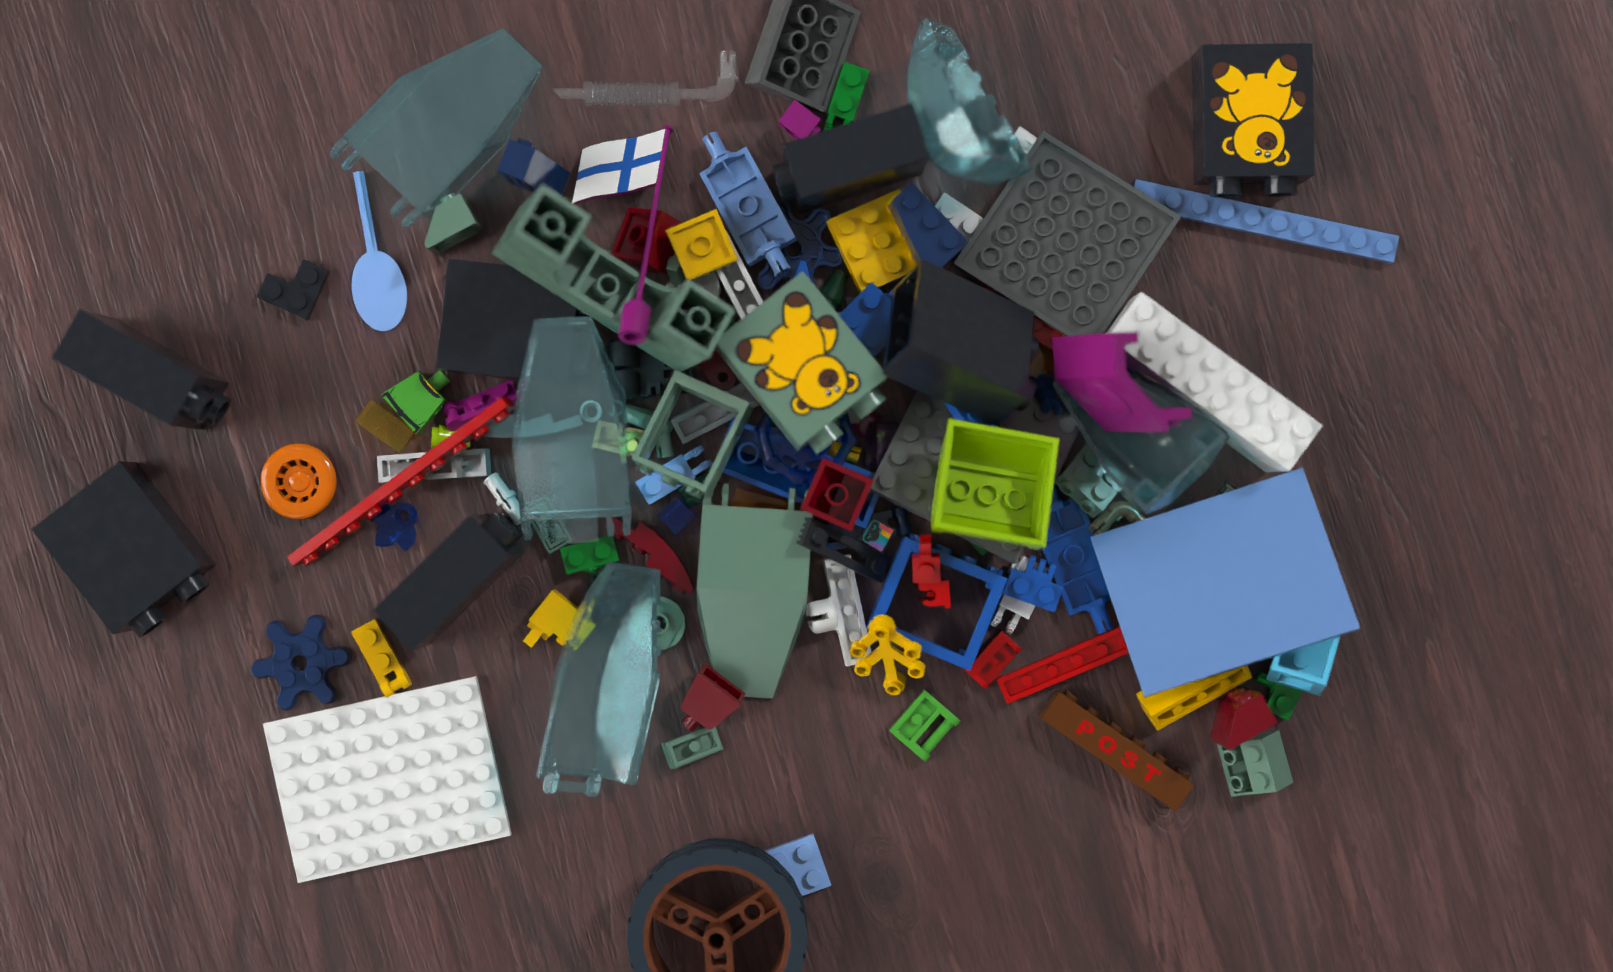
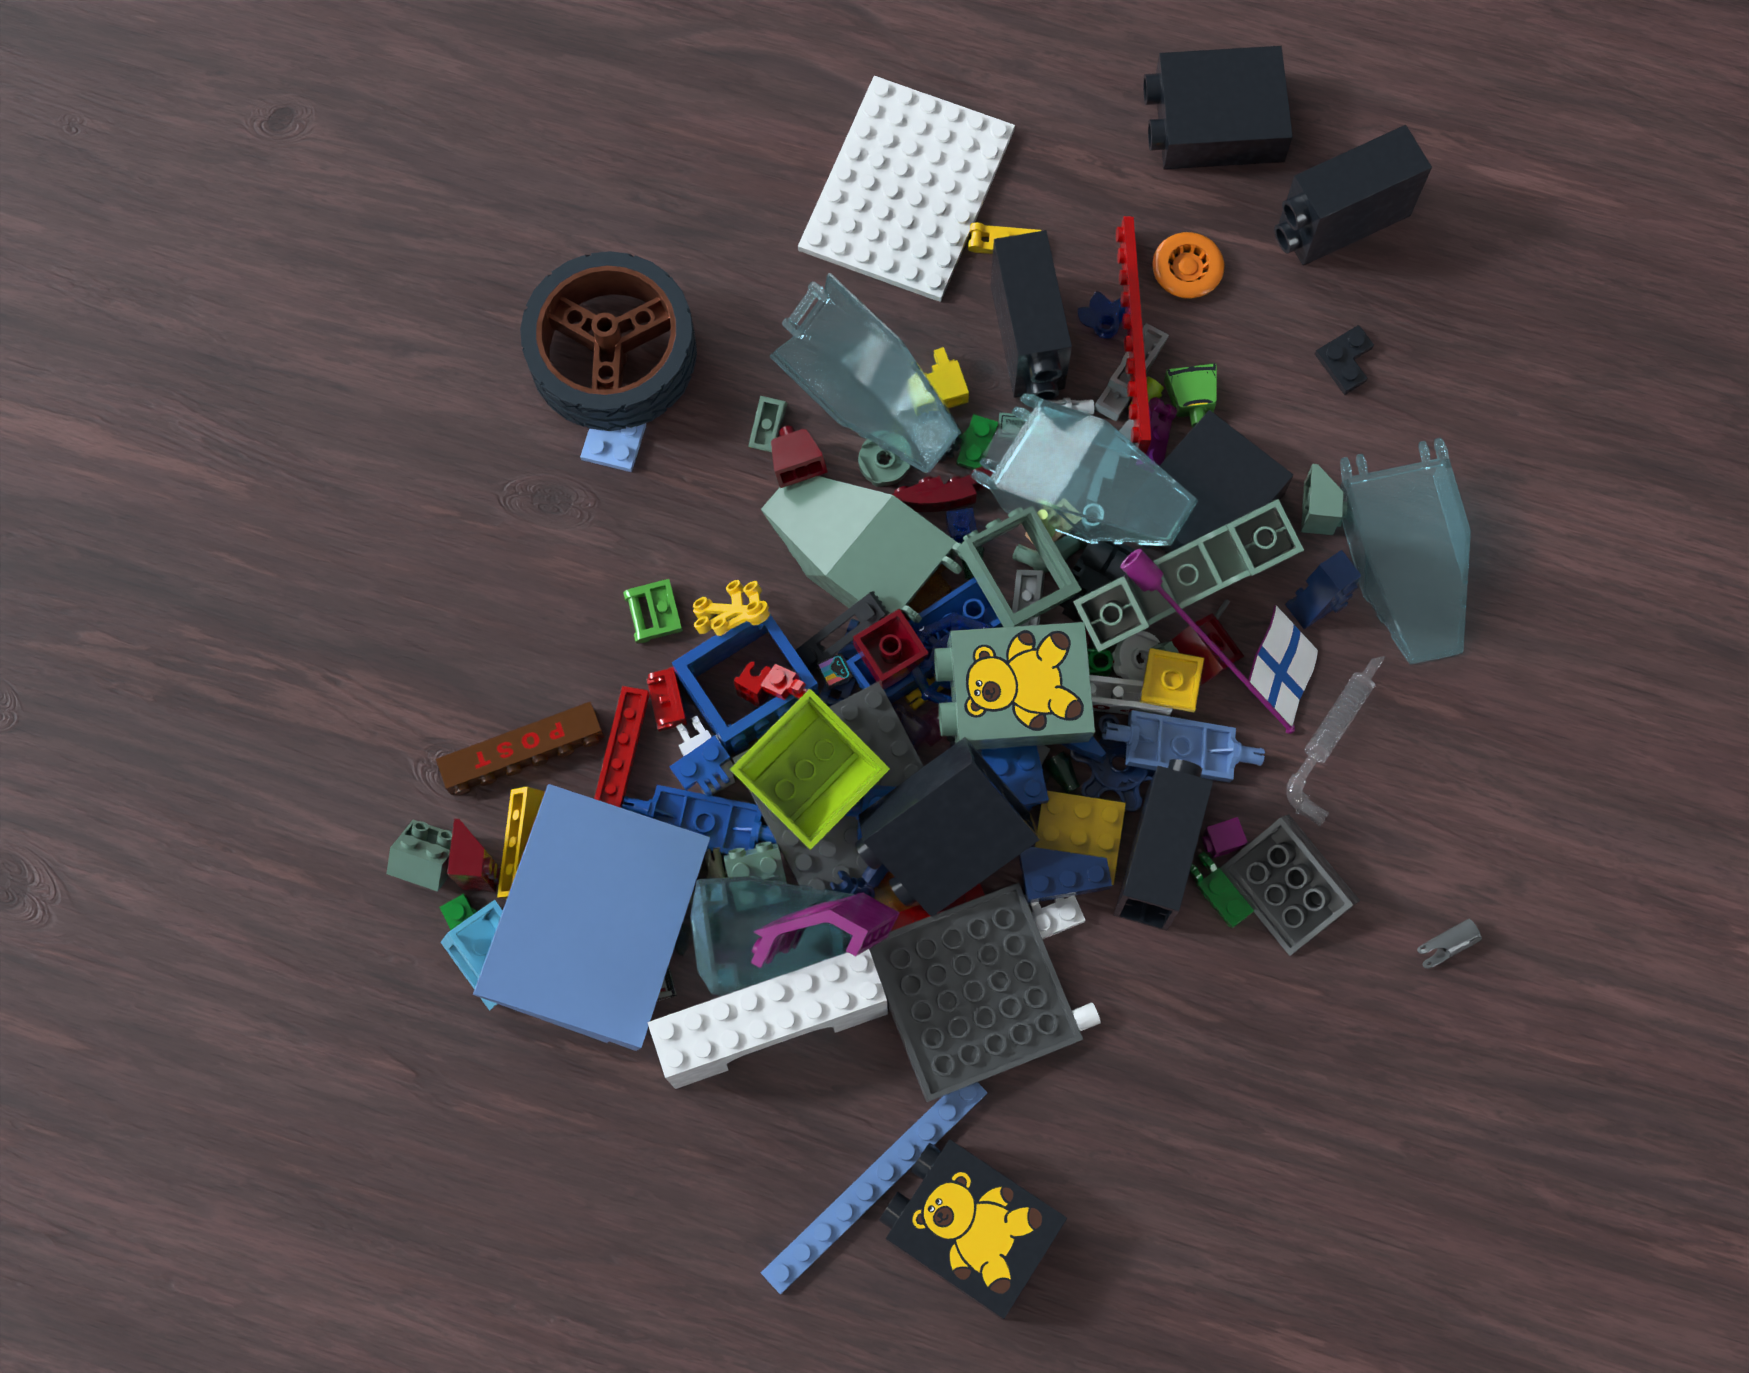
camera: 125 degrees right, 15 degrees down
dark blue plate [251,615,352,710] -> none
light blue piece [352,171,407,331] -> none
clear yellow plate [355,399,415,453] -> none
light blue hinge [636,445,713,505] -> none
white plate [806,554,871,666] -> none
clear light blue windscreen [907,18,1033,186] -> none

